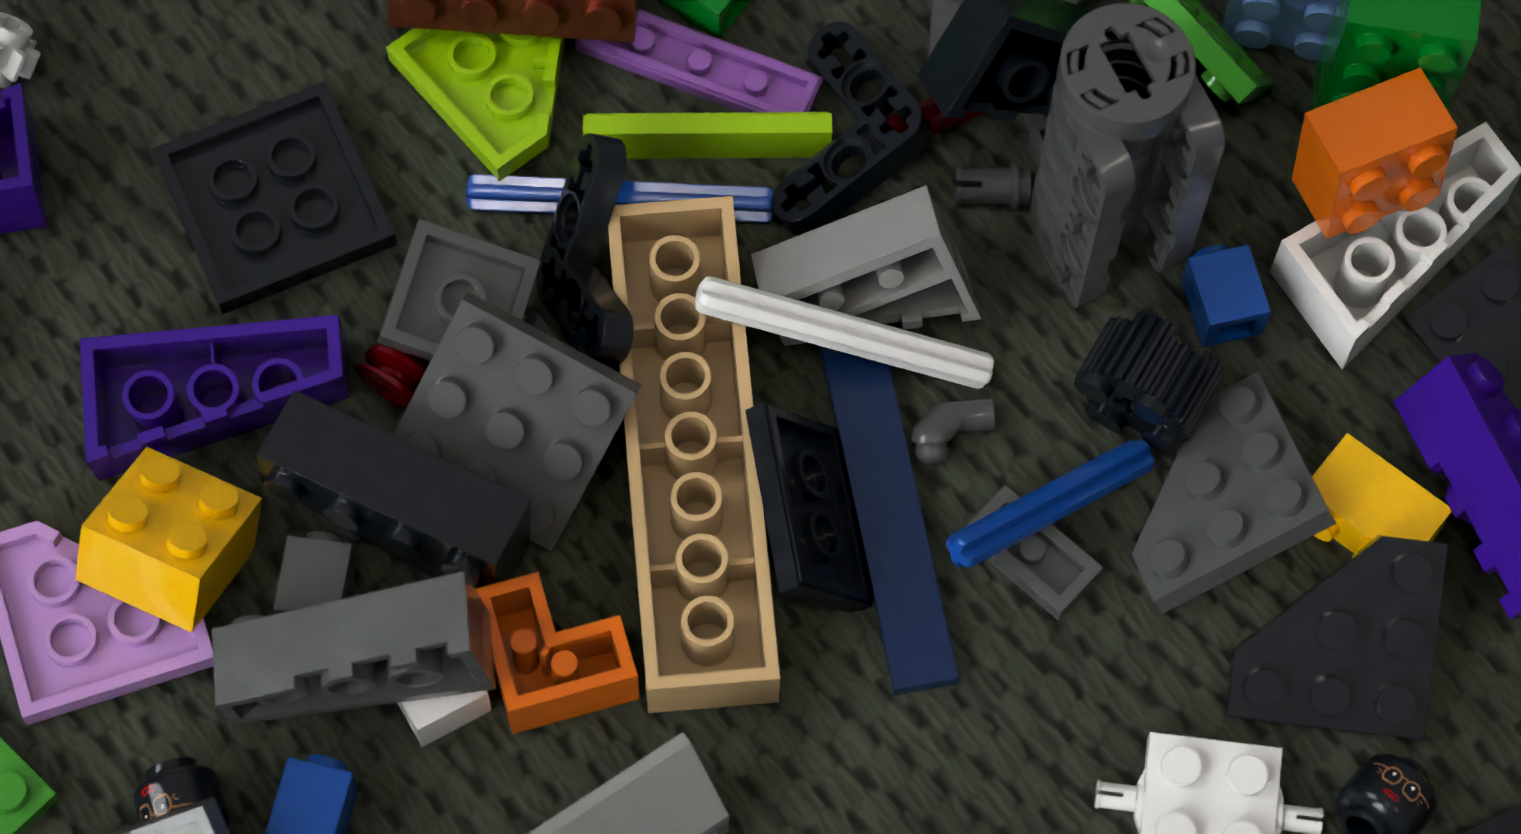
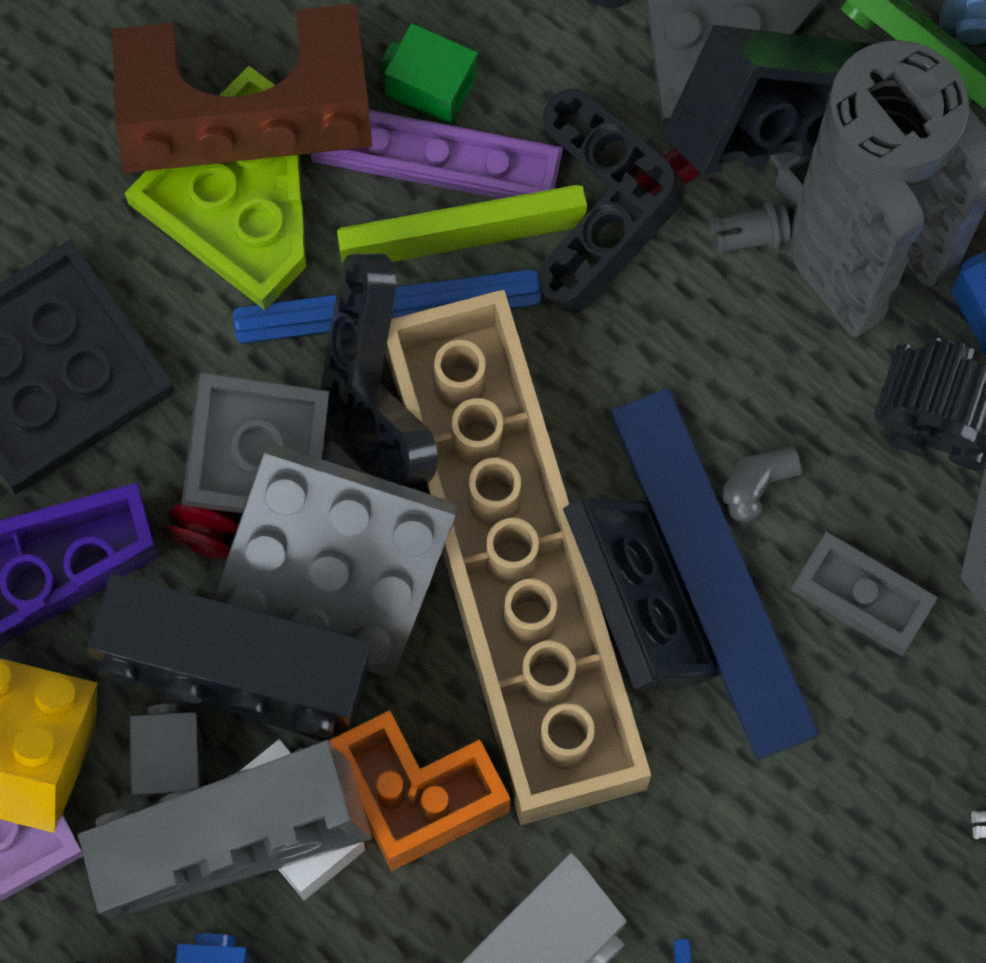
camera: 10 degrees left, 5 degrees up
white axle [695,276,994,389] -> none
light grey wedge [751,185,981,346] -> none
blue axle [946,439,1155,568] -> none

